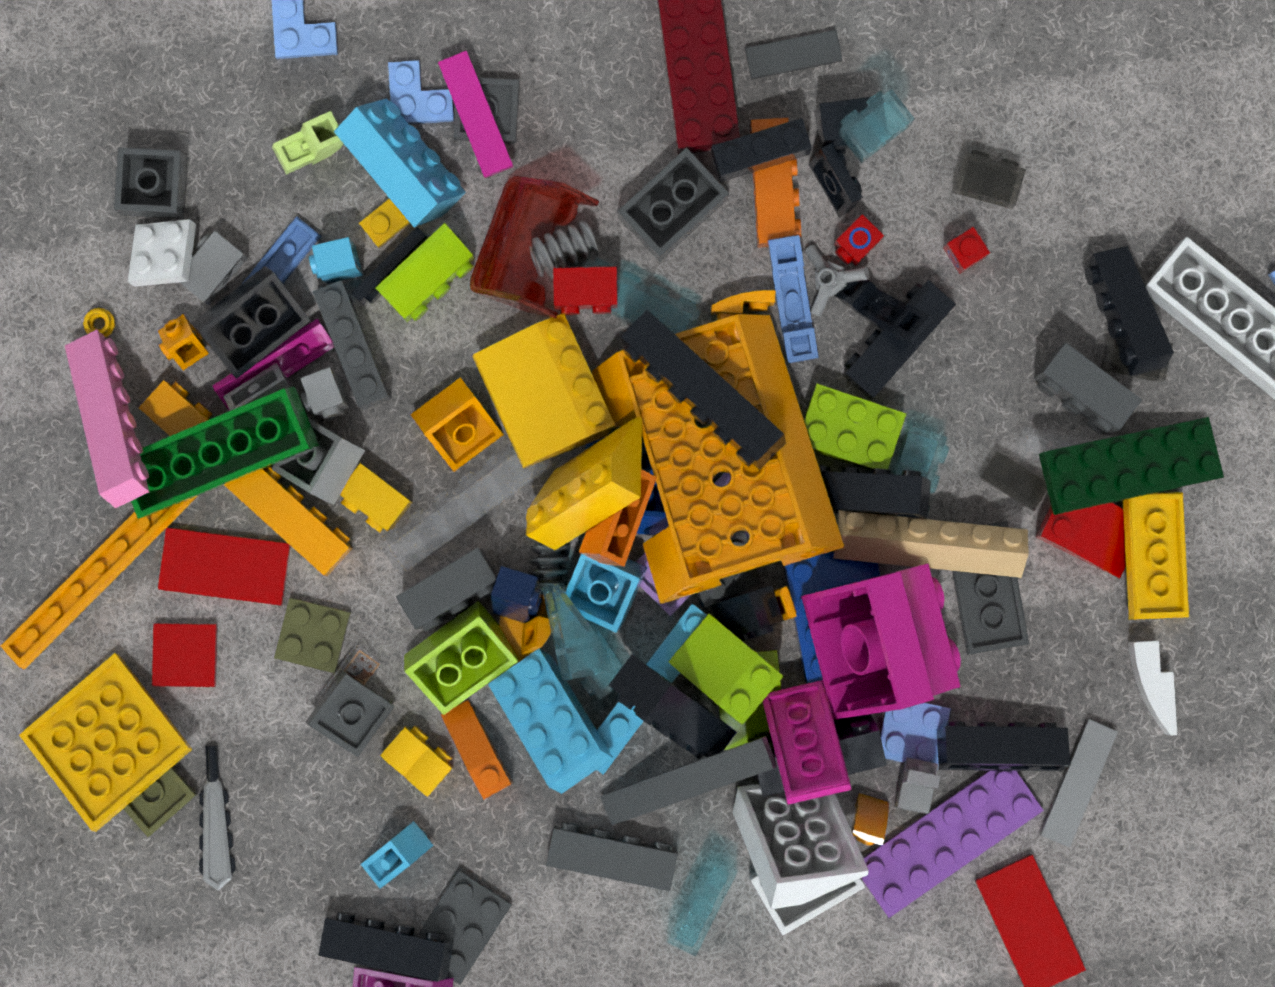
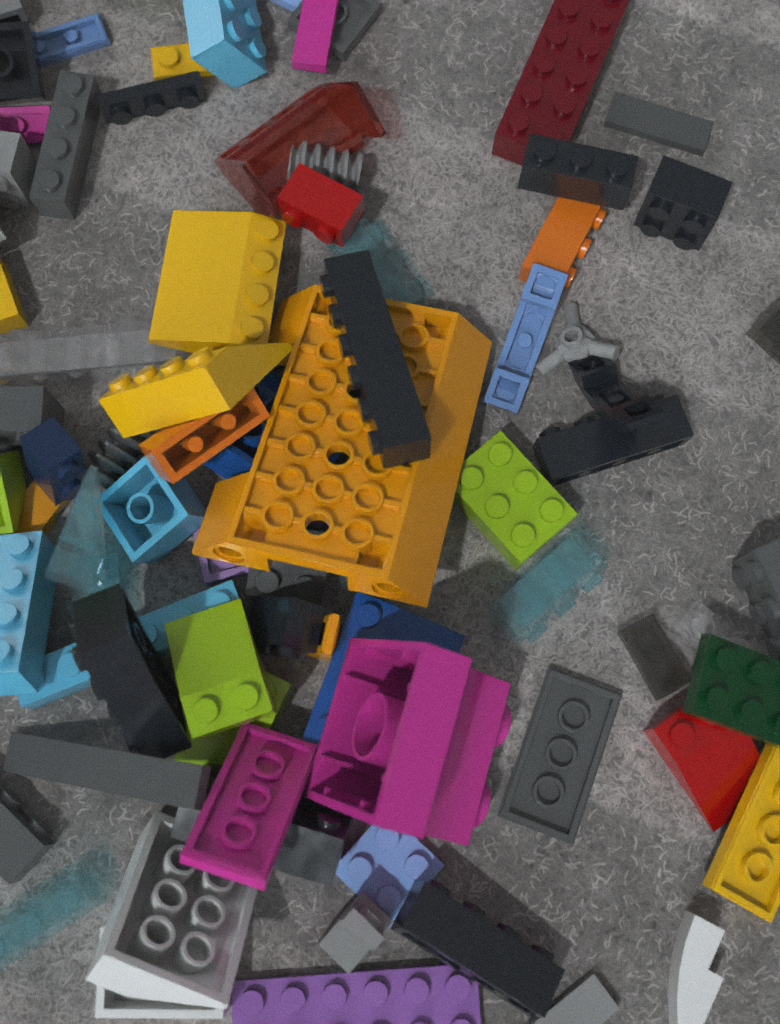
camera: 25 degrees right, 10 degrees down
medium azure brick [309,237,363,284] -> none
lime slope [376,223,475,322] -> none
light orange slope [410,377,504,472] -> none
light orange slope [521,589,562,655] -> none
dark grey brick [617,147,729,262] -> none
light orange slope [711,290,776,320] -> none
black plate [809,143,863,218] -> none
black brick [818,465,931,518] -> none
tan brick [833,510,1029,578] -> none
red brick [834,214,884,266] -> none
clear light blue brick [838,89,915,163] -> none
light orange slope [851,793,889,845] -> none
red brick [943,226,990,274] -> none

